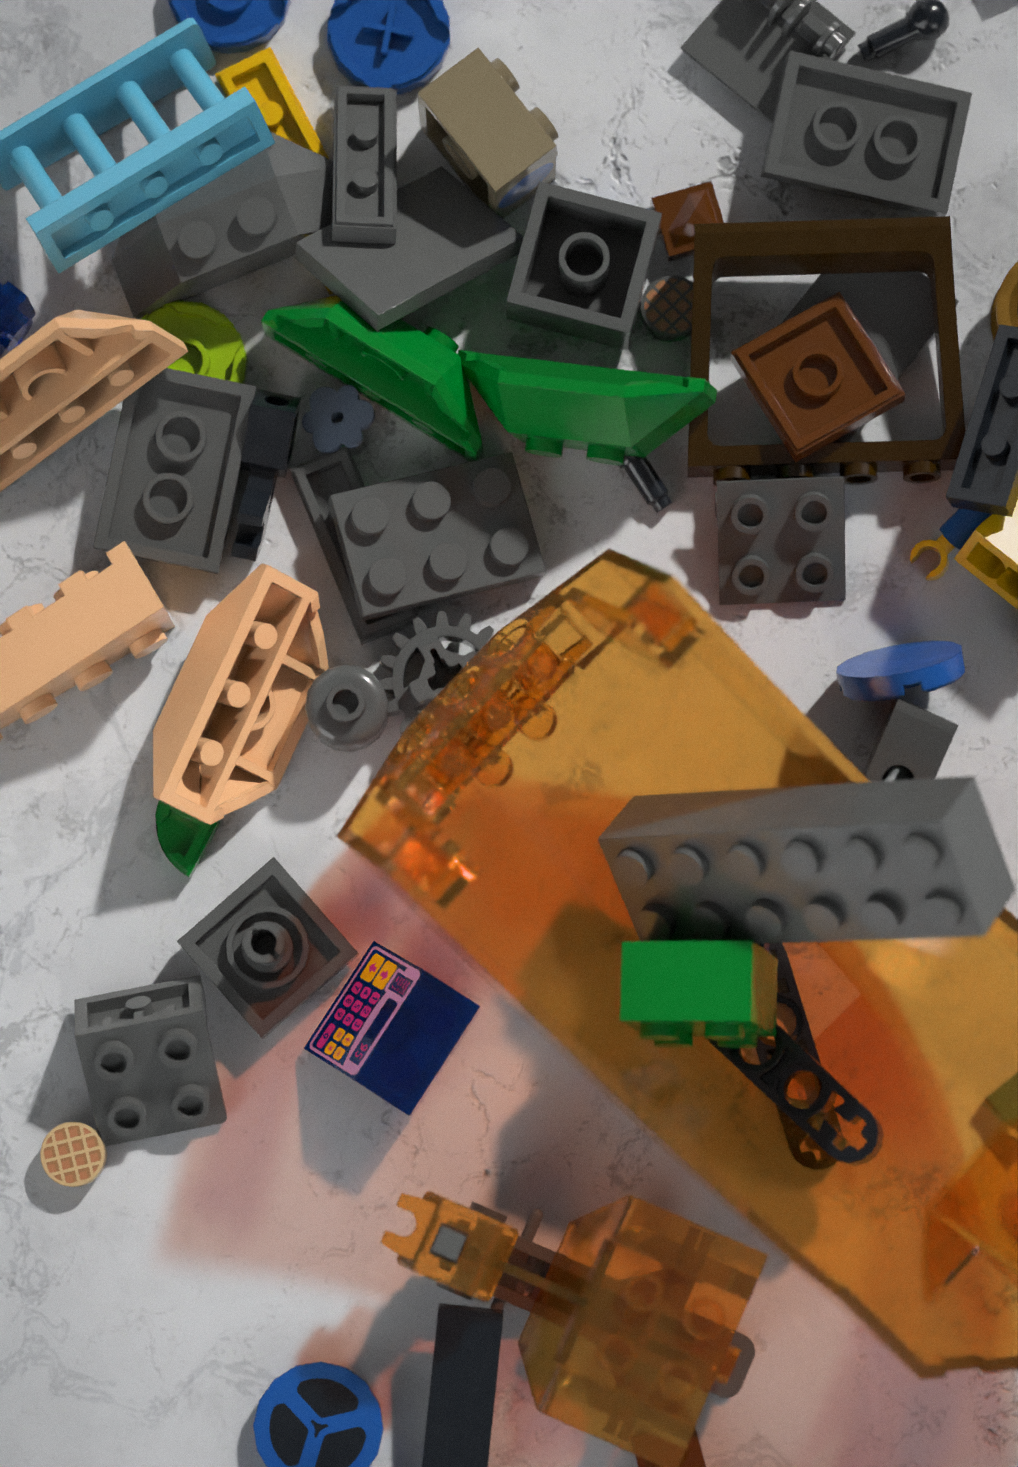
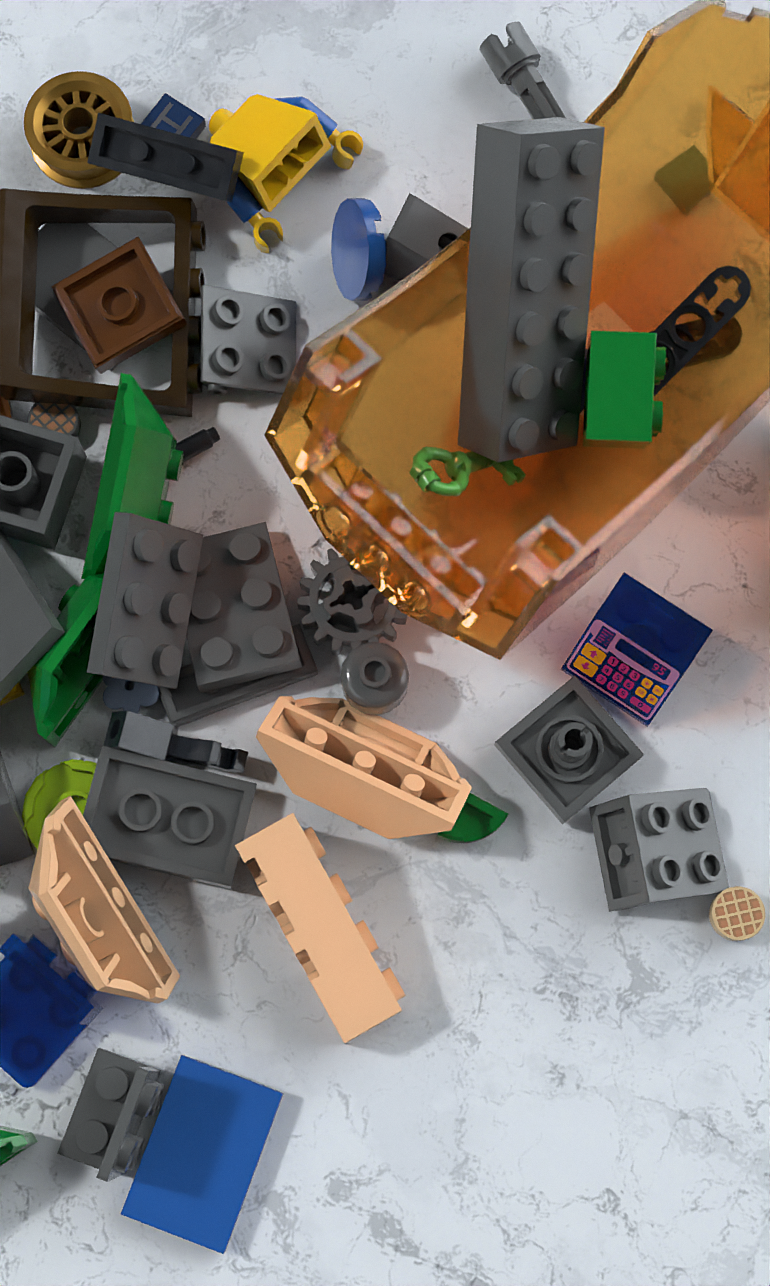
camera: 90 degrees left, 5 degrees down
none -> dark grey plate [87,512,203,689]
none -> bright green piece [409,446,526,497]

